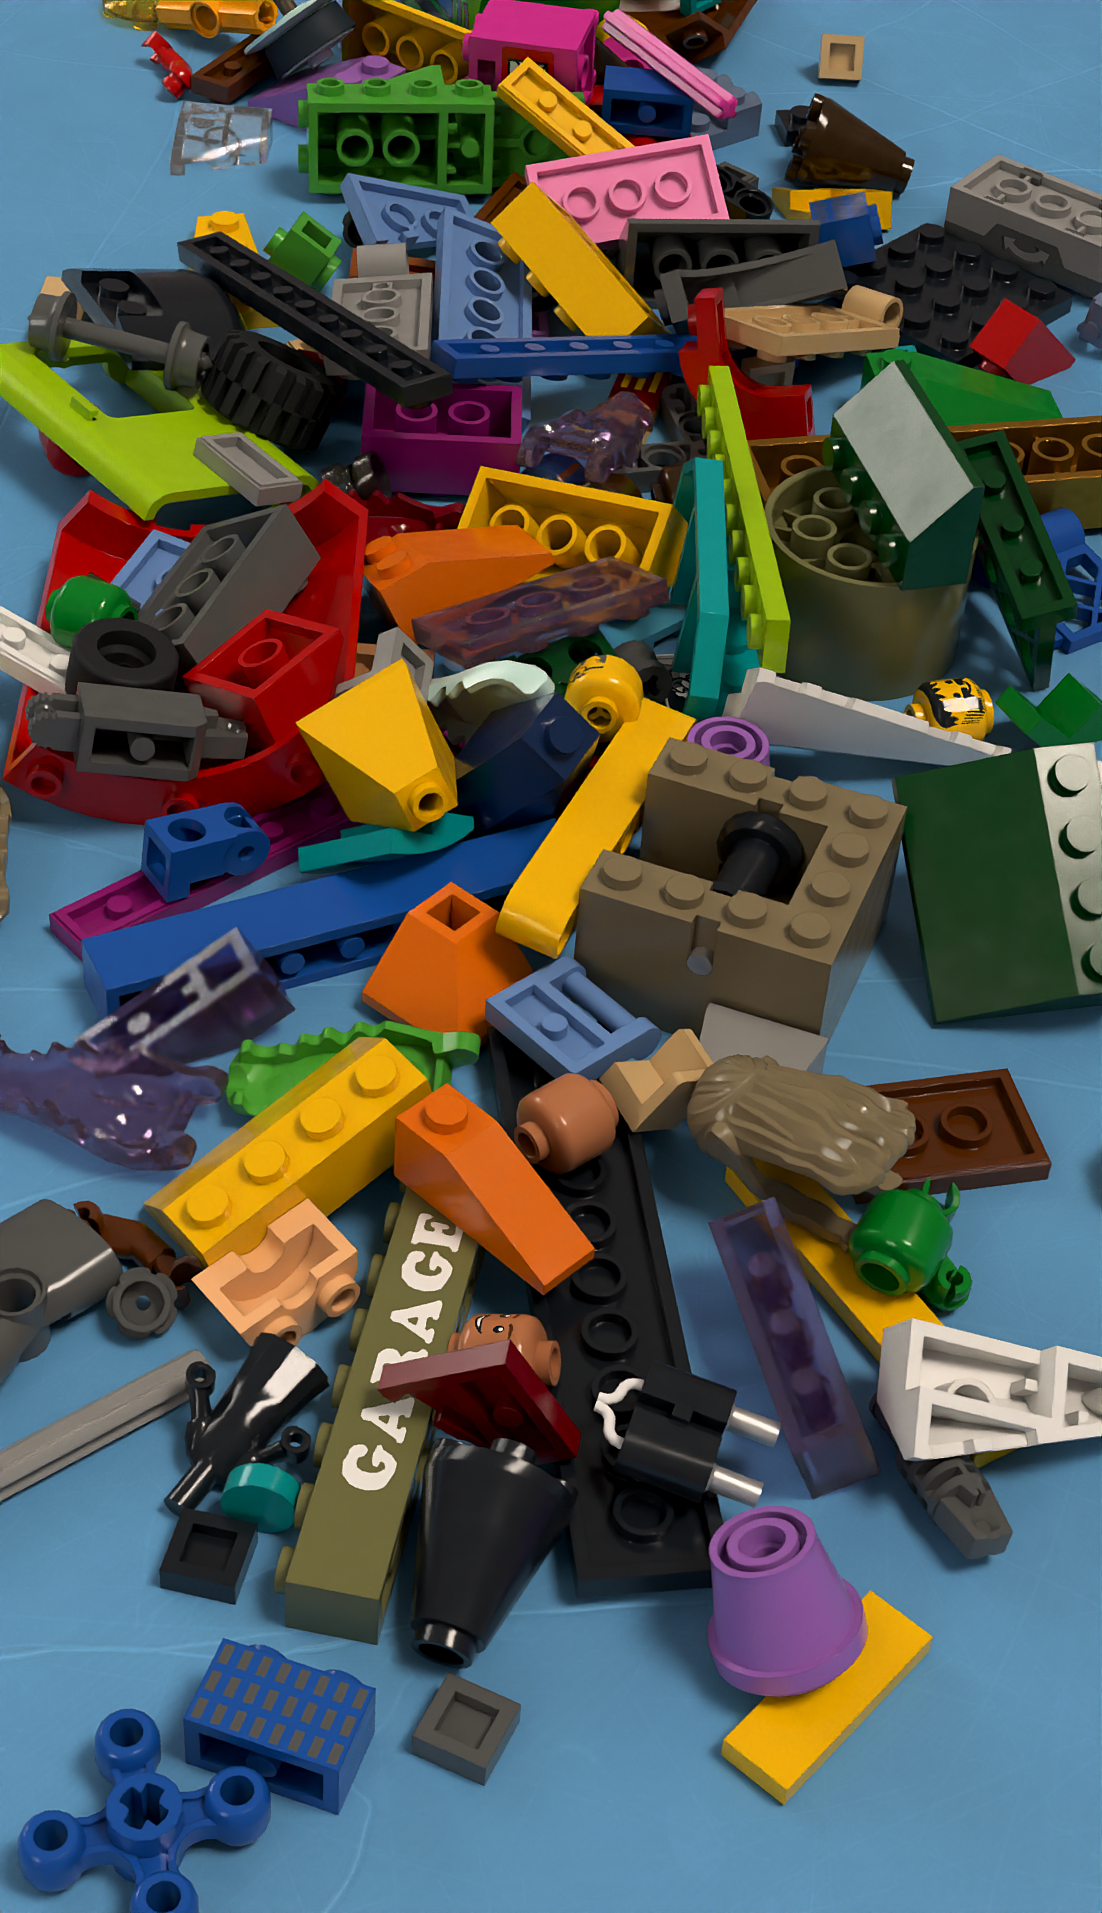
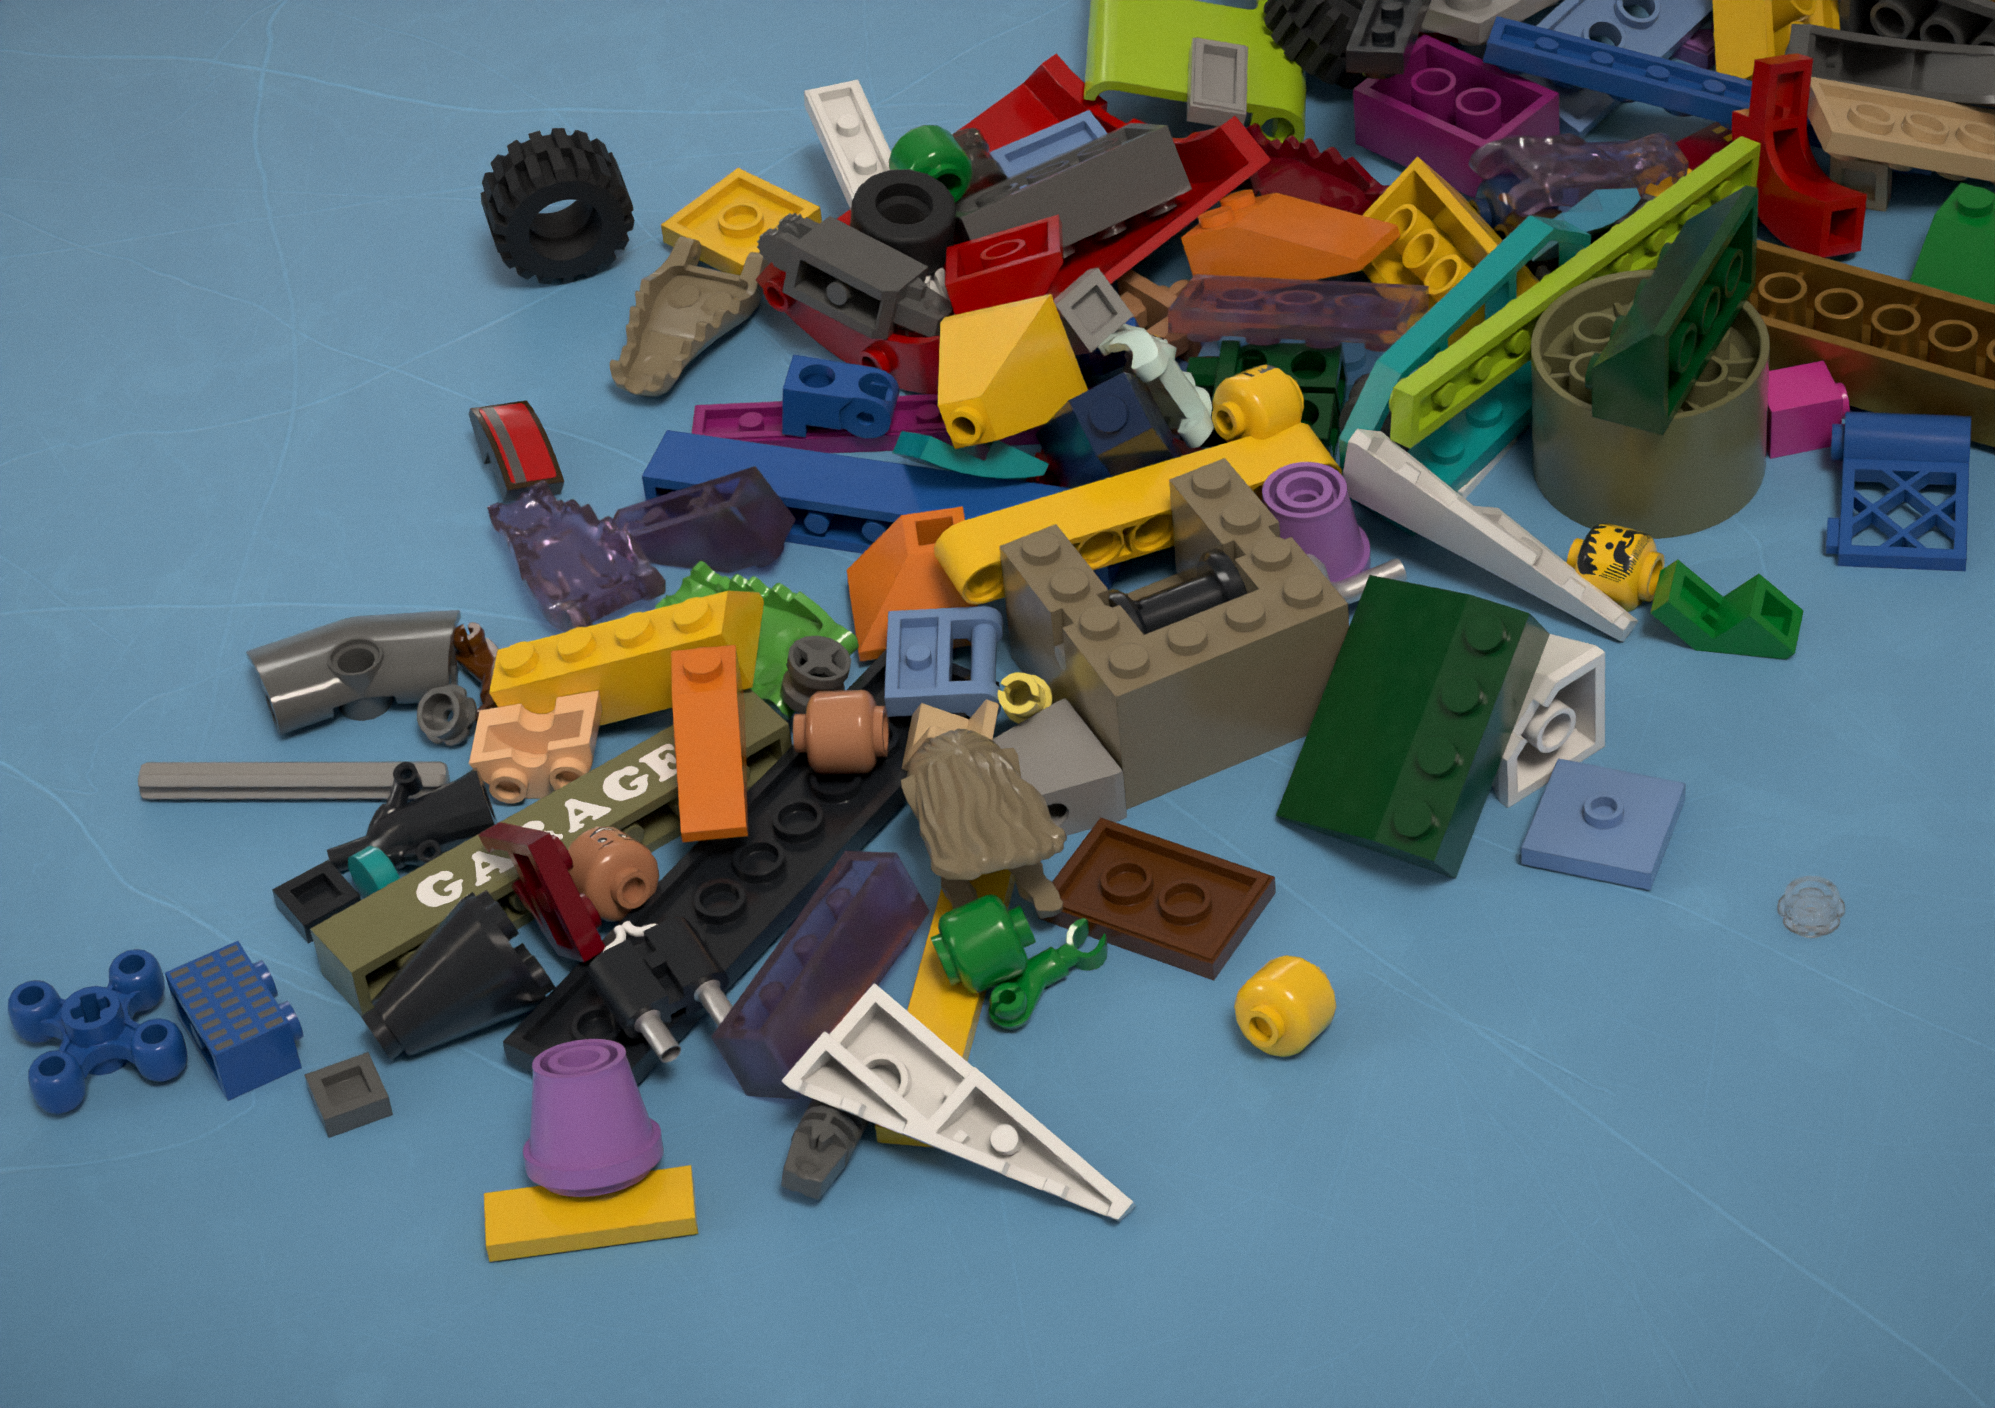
camera: 50 degrees right, 0 degrees up
clear smoke wheel [321,450,392,500] -> none
dark green fence [957,430,1078,692] -> none
none -> dark grey wheel [780,636,851,714]
none -> light yellow axle [997,672,1053,724]
none -> dark azure slope [1532,188,1641,262]

